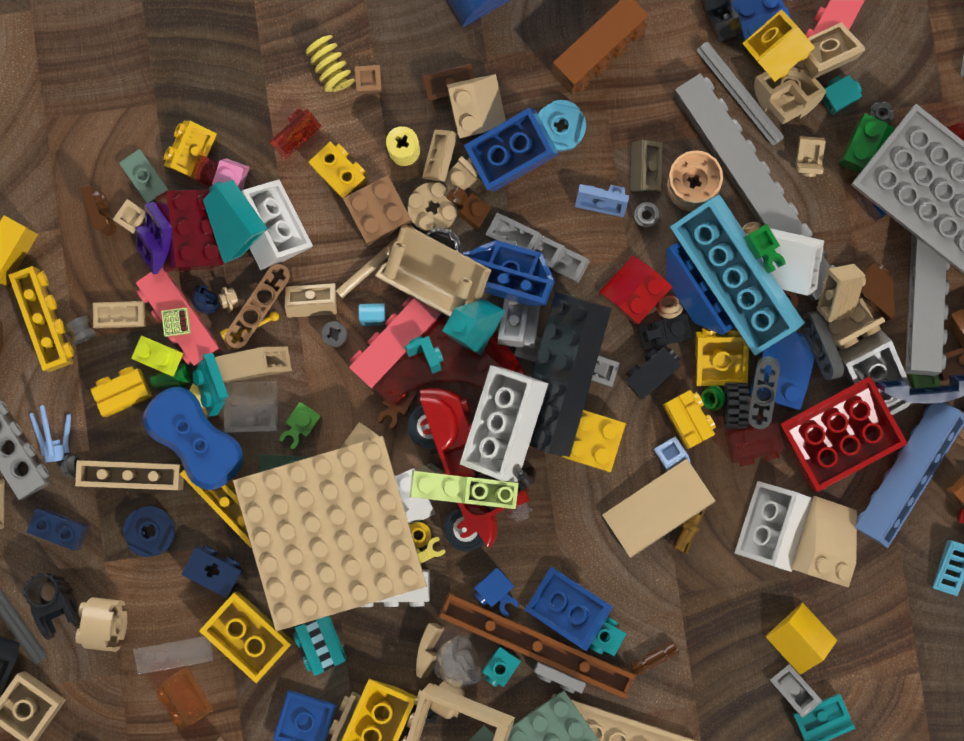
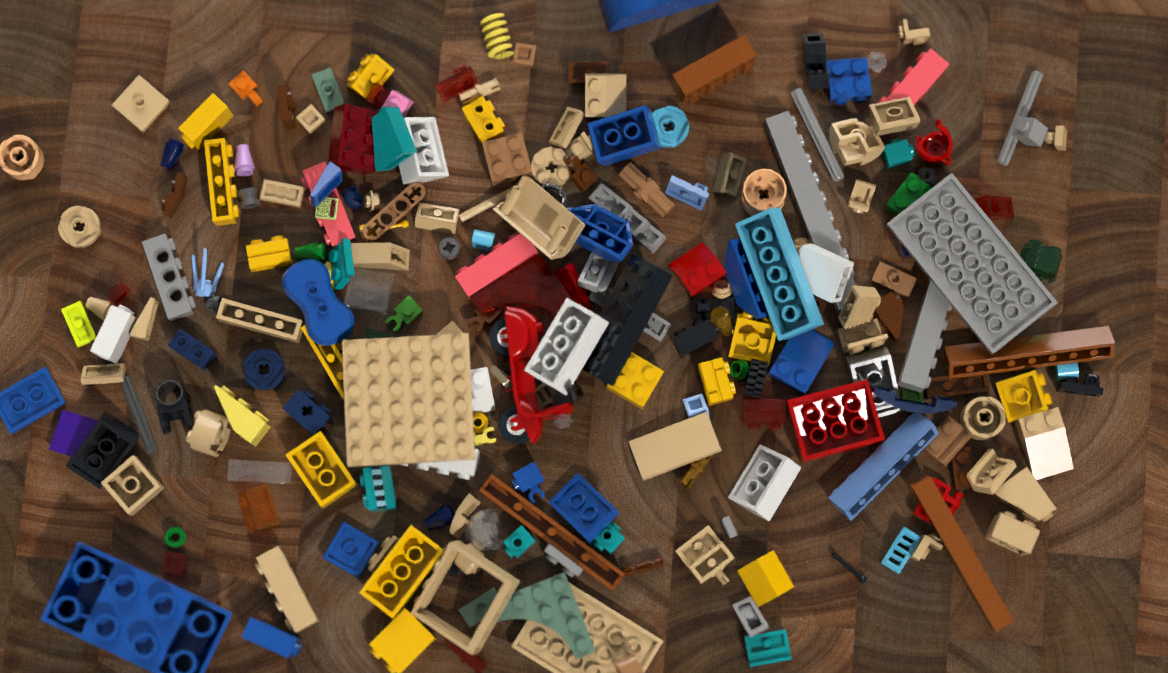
camera: 10 degrees right, 5 degrees down
neon yellow plate [131,336,183,377] -> none
dark purple slope [135,202,172,274] -> none
light yellow piece [386,126,420,166] -> none
teal bracket [405,336,444,374] -> none
yellowish green slope [409,471,518,509] -> none
teal slope [442,299,506,355] -> none
light grey plate [634,202,659,228] -> none
yellow brick [742,9,815,82] -> none
green plate [743,224,786,274] -> none
dark grey beam [748,356,780,429] -> none
tan slope [791,496,857,588] -> none
dark grey beam [802,311,844,380] -> none
none -> light yellow slope [214,385,271,447]
none -> orange plate [228,70,263,106]
none -> lavender cone [234,144,255,177]
none -> blue slope [310,162,343,207]
none -> clear blue cone [424,505,455,531]
none -> tan pin [458,78,501,106]
none -> medium nougat piece [618,162,675,218]
none -> tan plate [675,525,734,586]
none -> clear yellow cone [710,307,734,336]
none -> light grey tile [720,516,737,539]
none -> black hinge [831,552,867,583]
none -> medium nougat plate [871,262,917,298]
none -> red hair [915,119,953,166]

